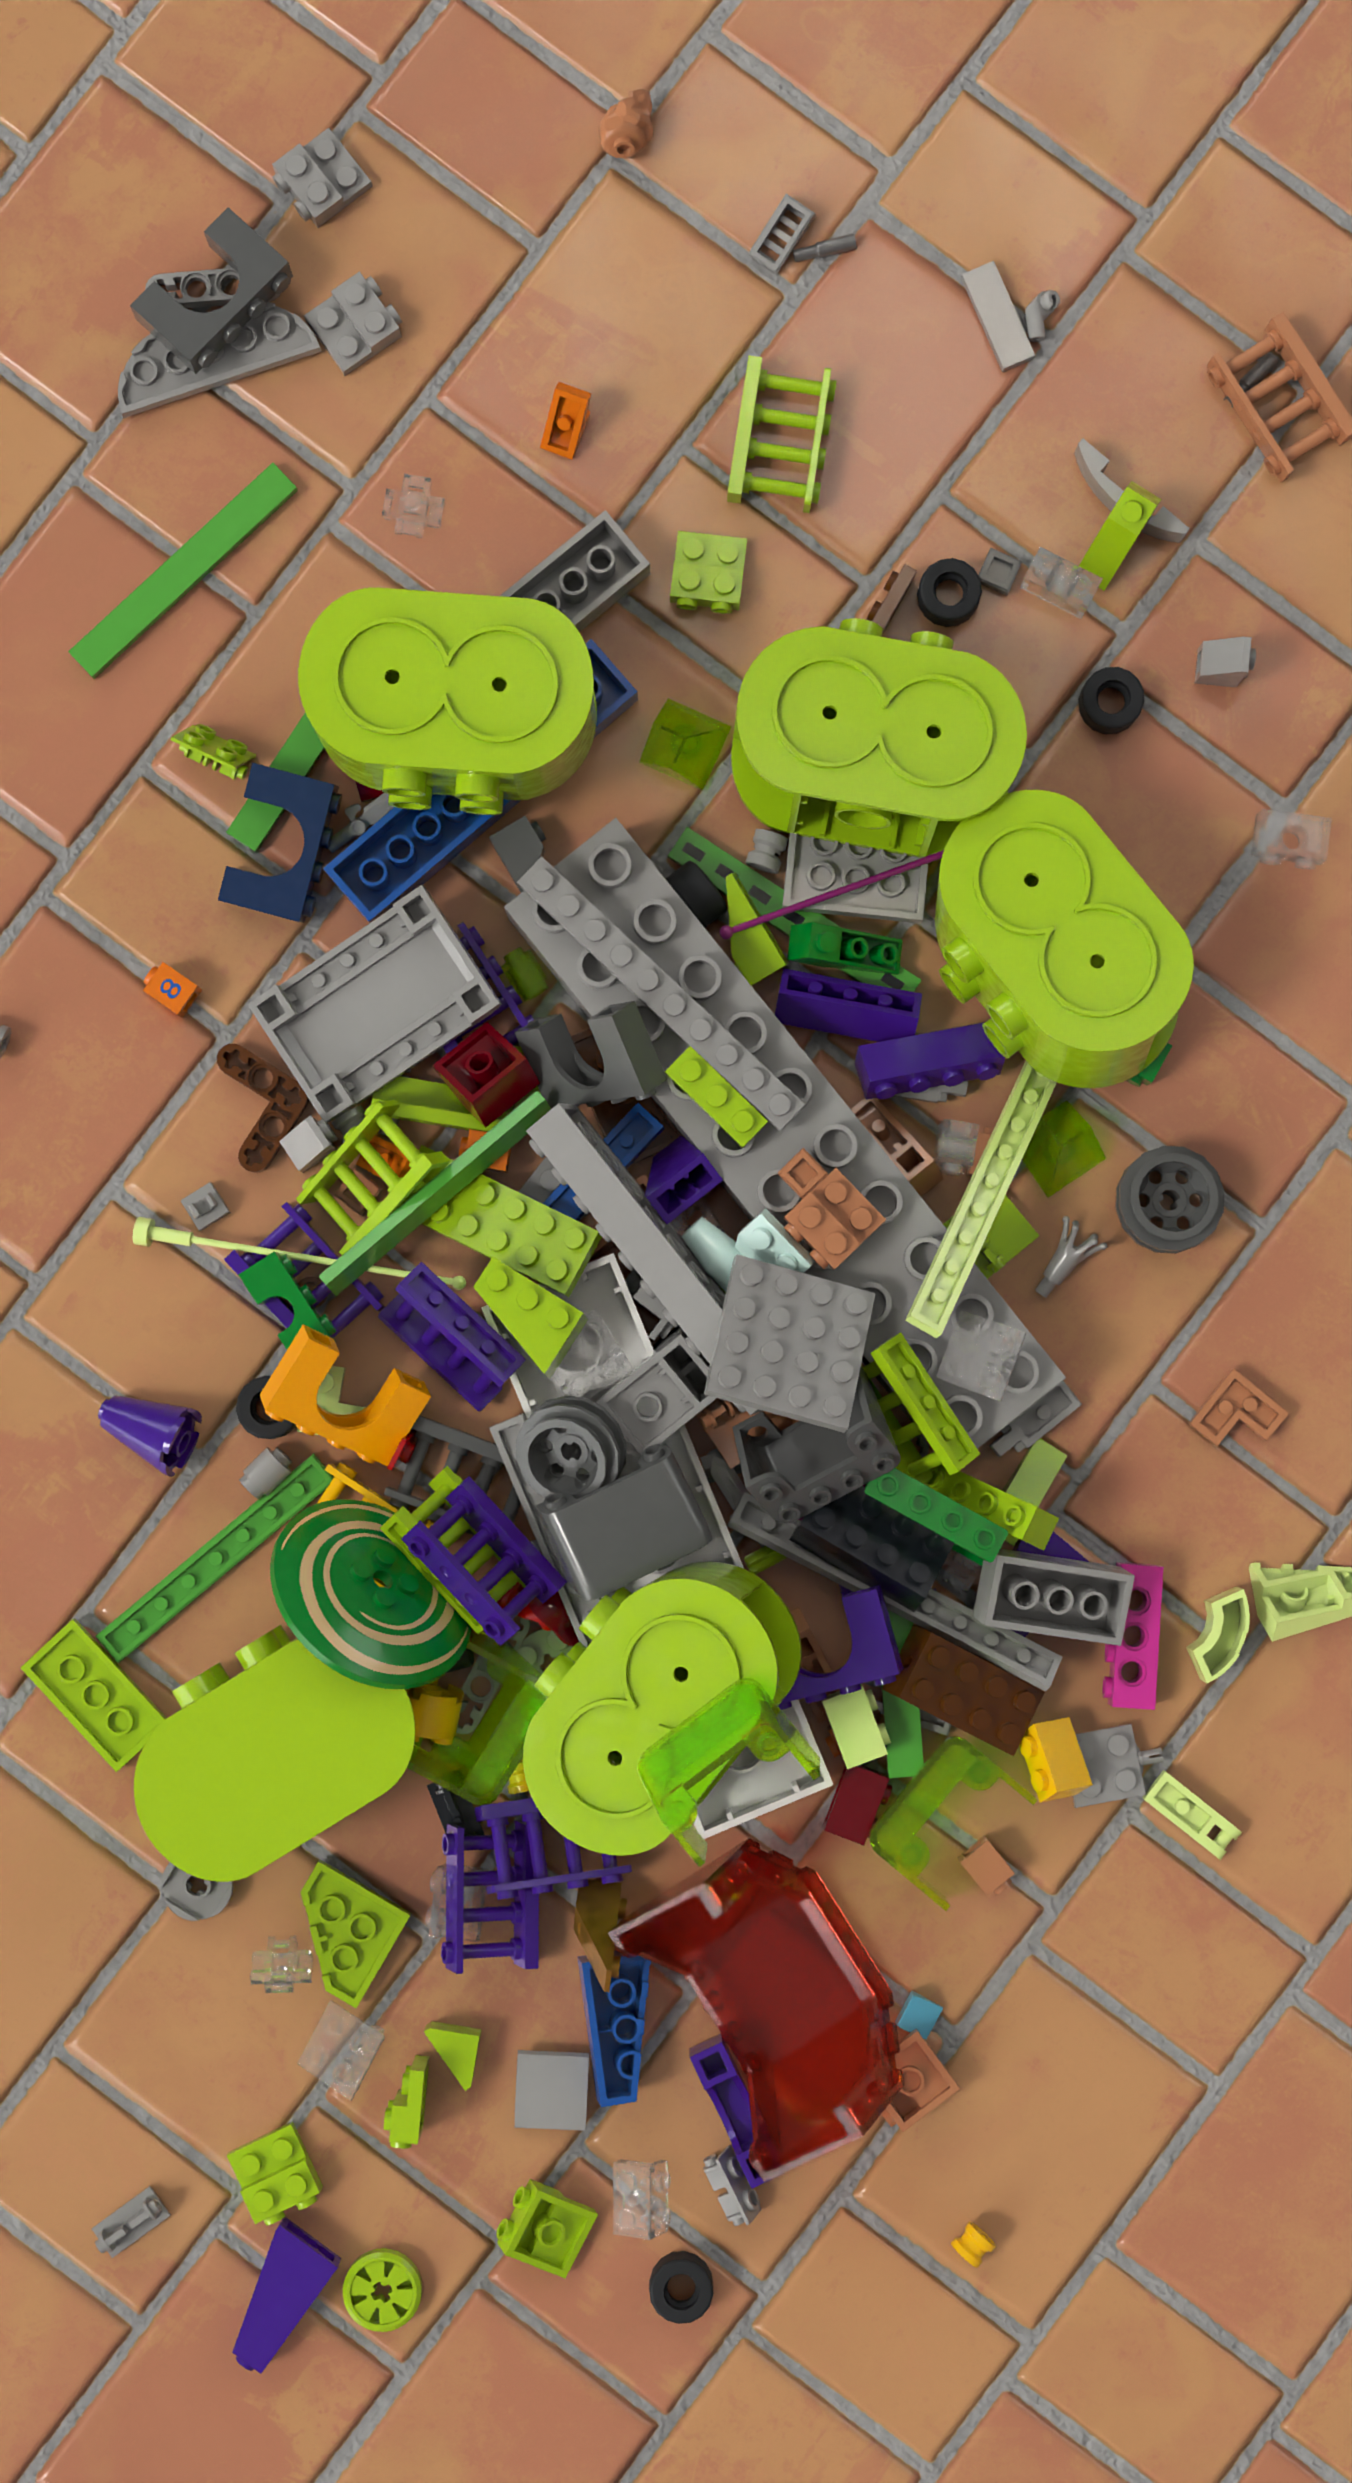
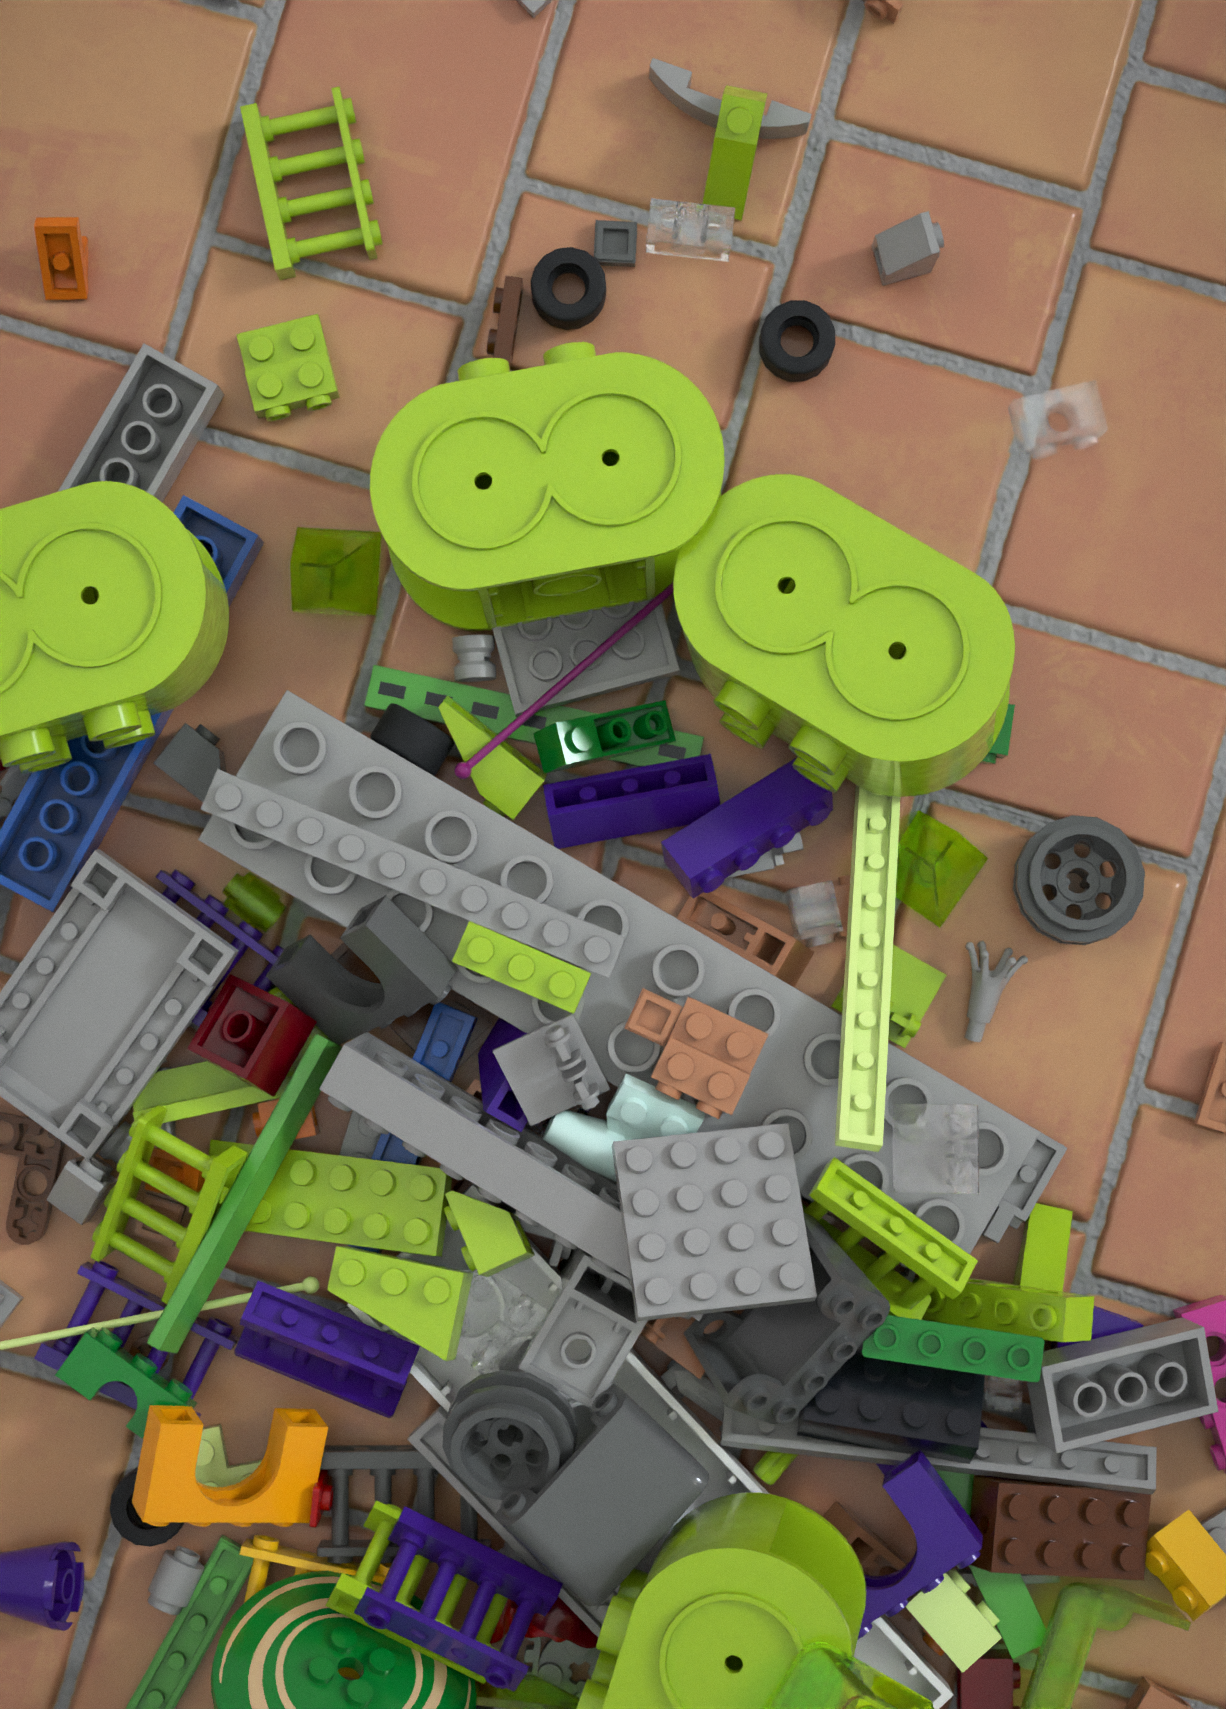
camera: 20 degrees left, 0 degrees up
none -> lime slope [444,1190,535,1277]
none -> light grey hinge [492,1013,610,1126]

